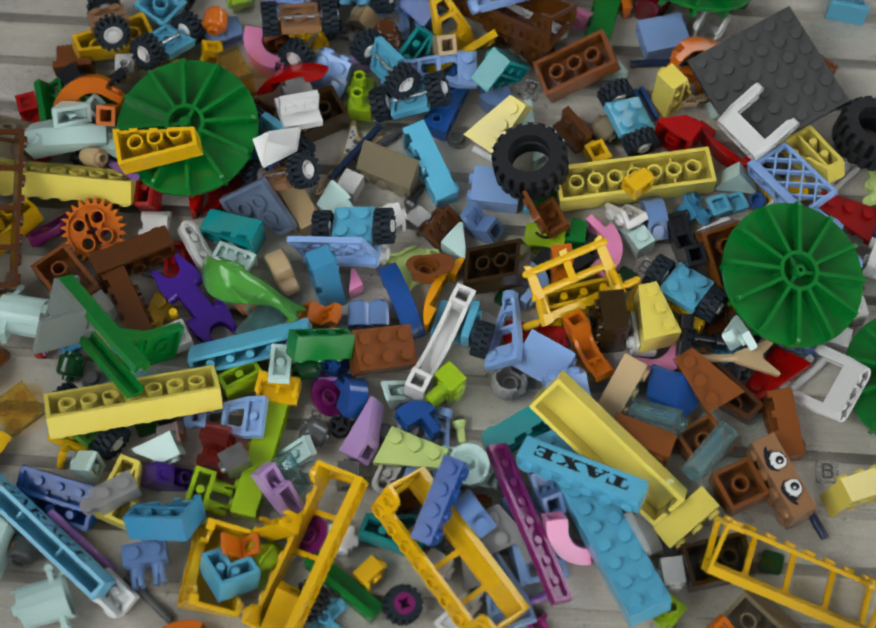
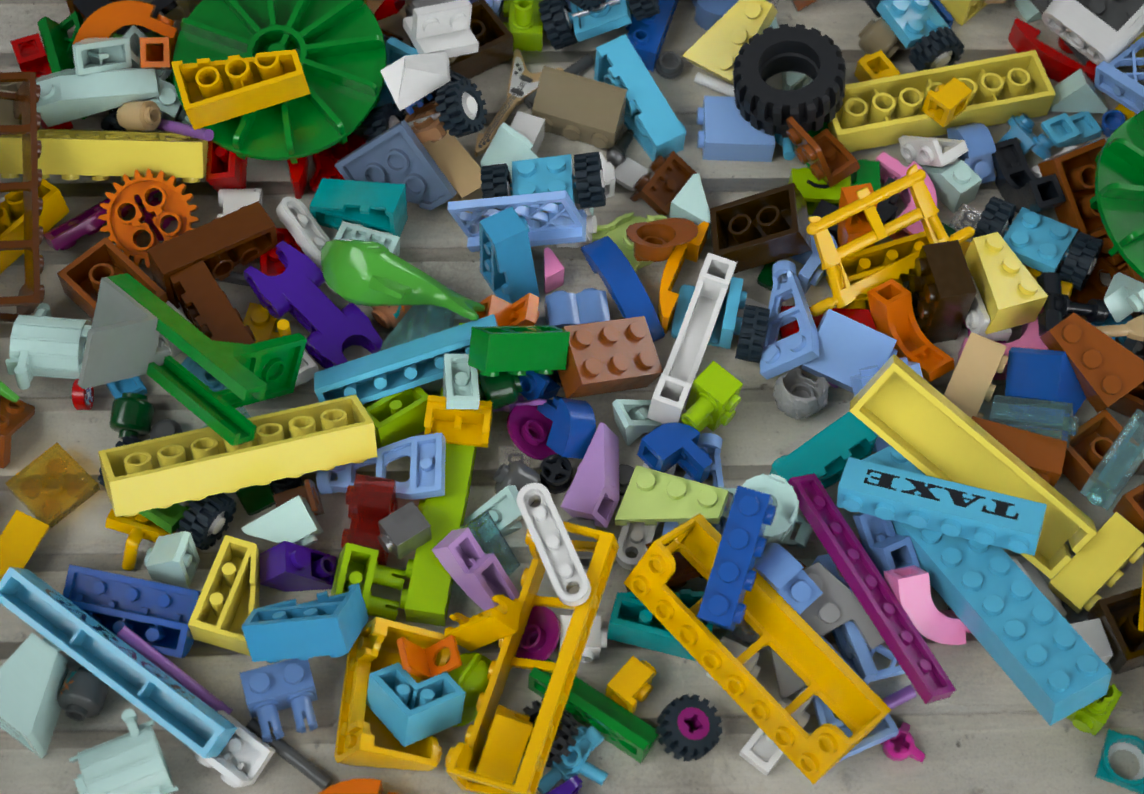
camera: 10 degrees left, 5 degrees down
light grey brick [80,469,142,516] -> none
tan animal [264,248,301,297] -> none
dark blue bar [328,123,383,180] -> none
yellowish green piece [452,416,467,445] -> none
medium blue brick [460,201,505,244] -> none
reddish brown bracket [553,106,593,154] -> none
red slope [655,115,703,151] -> none
none -> white plate [517,483,591,606]

